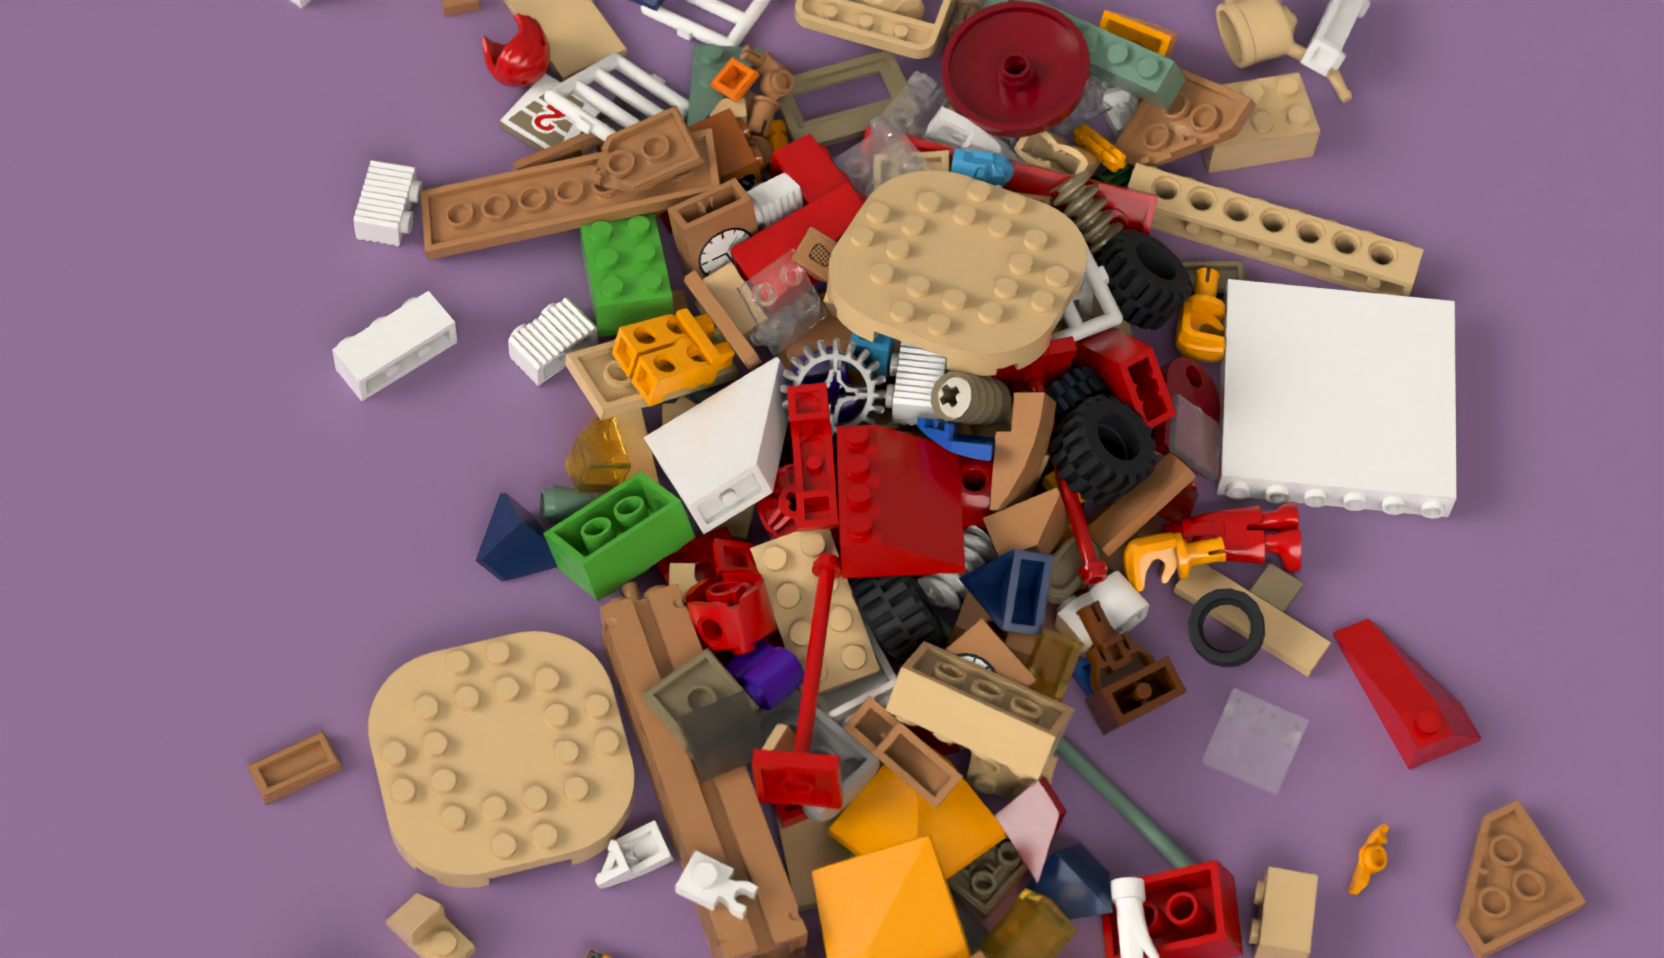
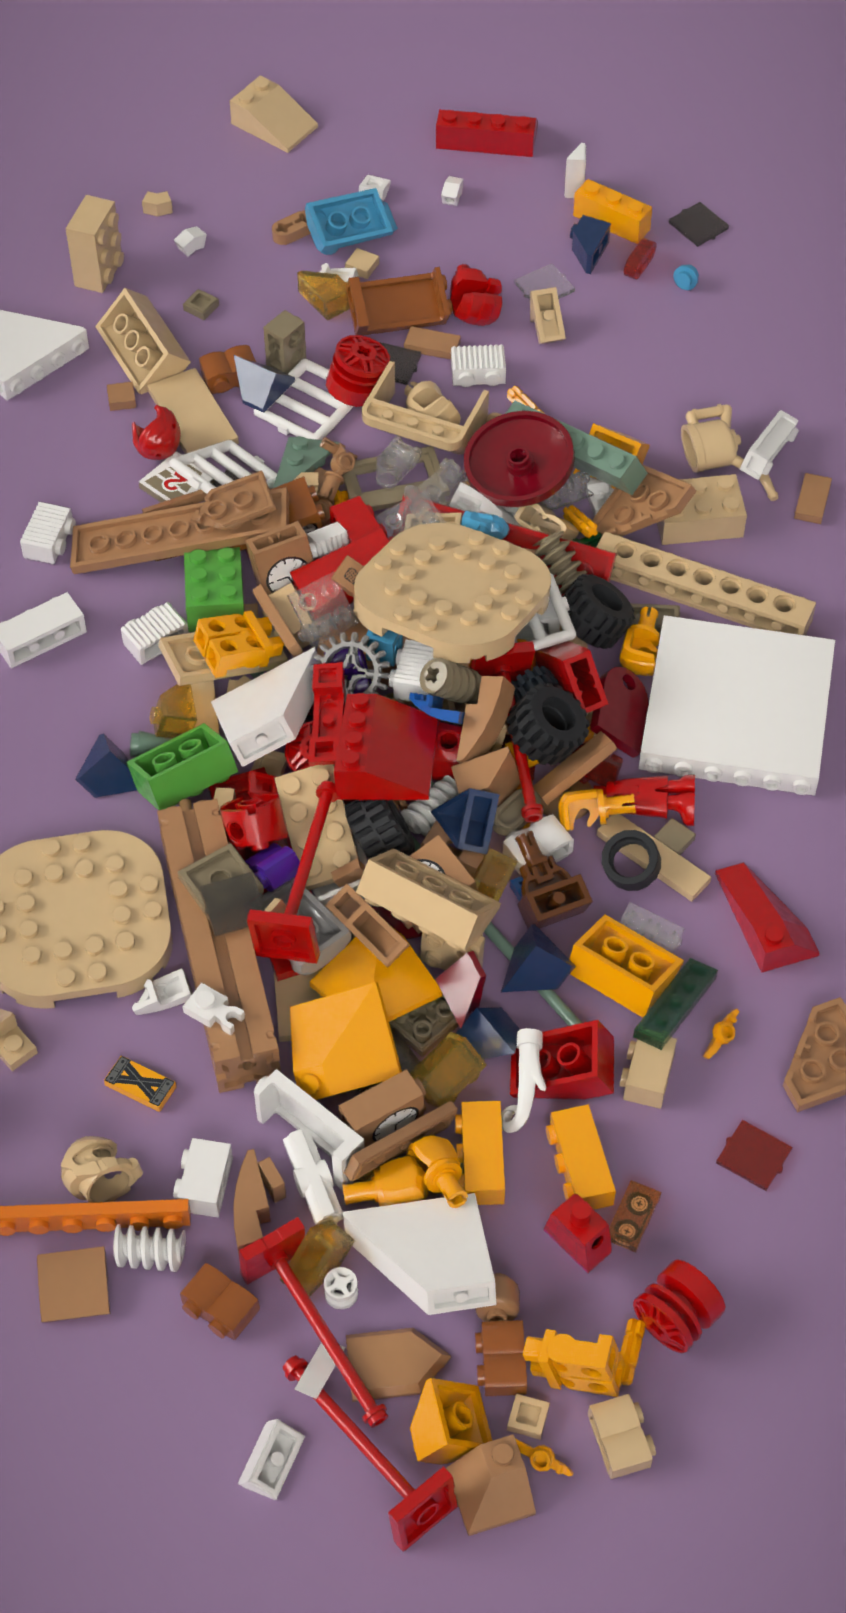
camera: 10 degrees right, 5 degrees down
orange slope [710,57,760,103] -> none
clear piece [1169,394,1221,482] -> none
none -> medium nougat tile [331,858,366,888]
none -> clear piece [376,436,422,488]
none -> dark blue slope [501,924,576,993]
none -> light orange slope [569,914,684,1019]
none -> clear green tile [633,958,718,1050]
none -> medium nougat tile [794,473,832,524]

